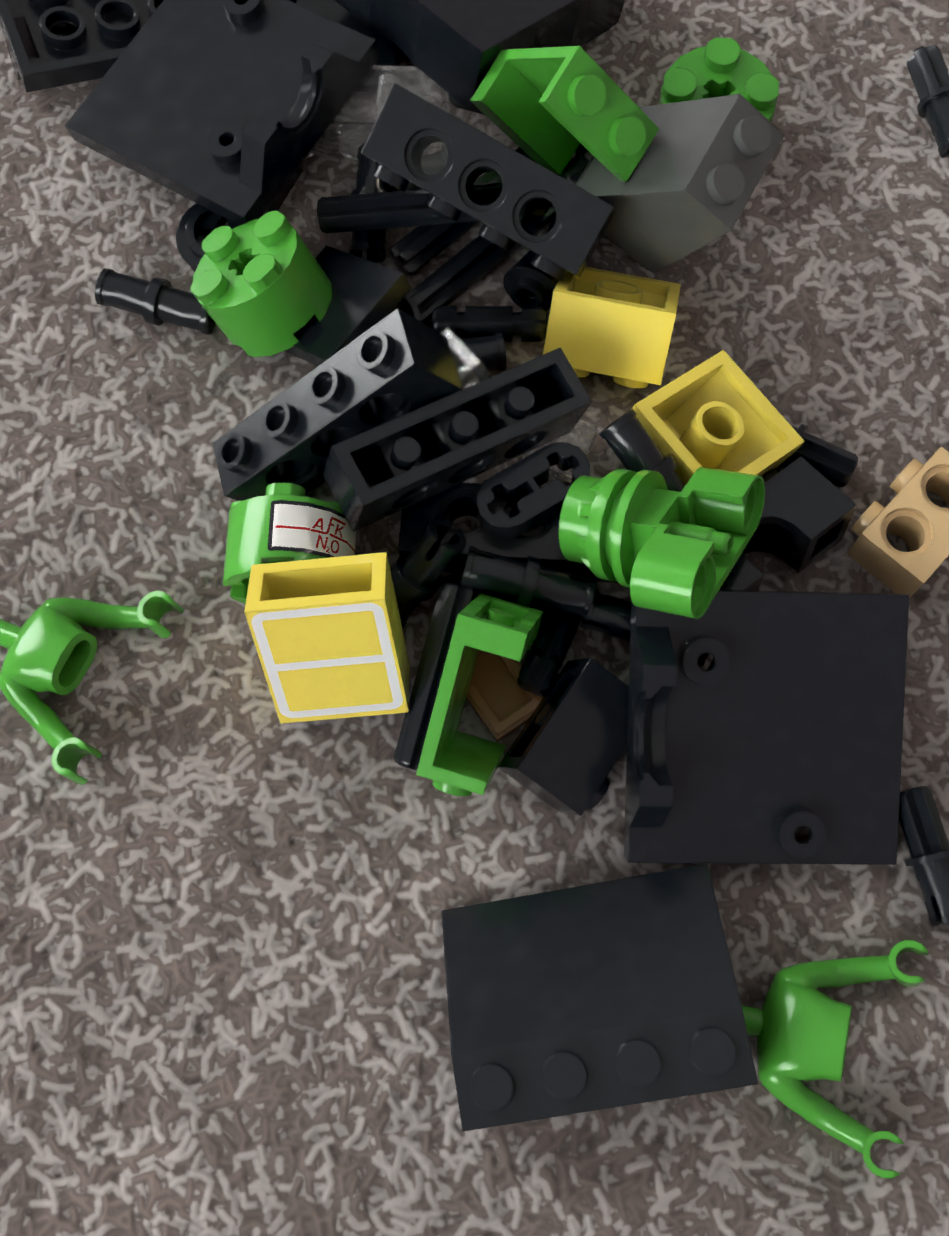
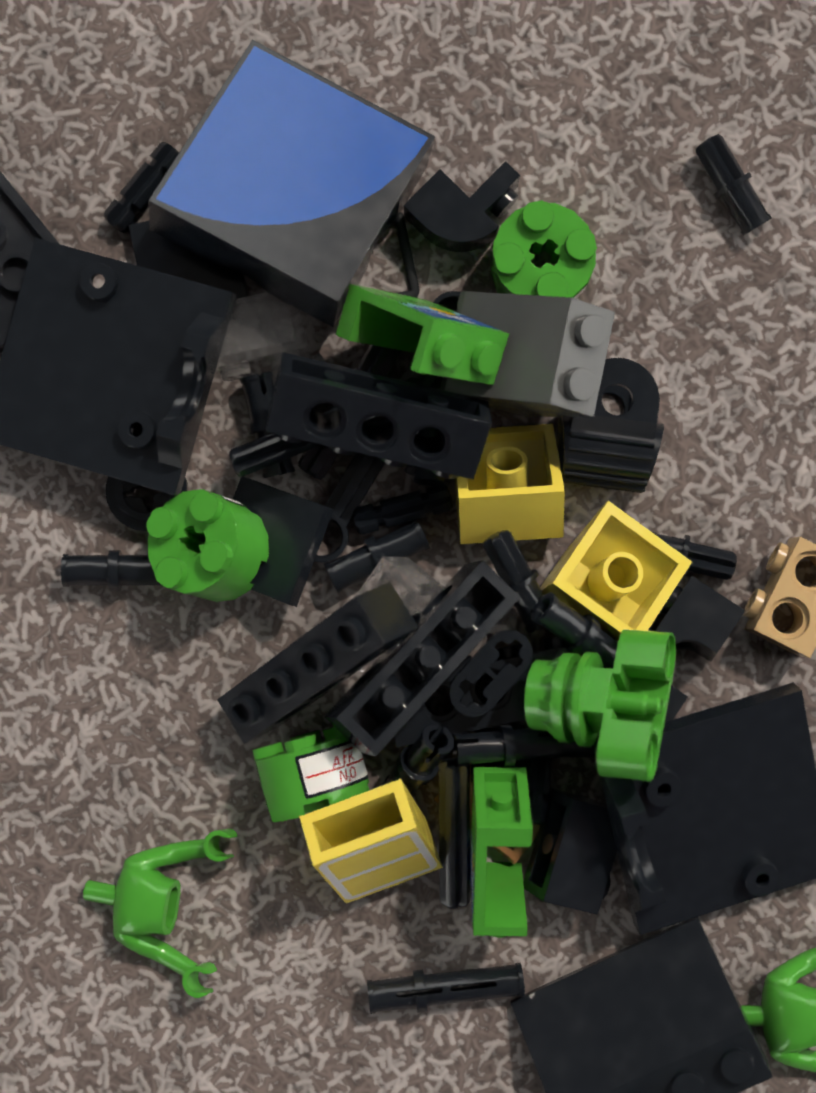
camera: 20 degrees left, 15 degrees up
none -> black pin [367,963,525,1014]
none -> black brick [404,161,520,252]
none -> black axle [483,530,544,633]
none -> black piece [558,358,664,493]

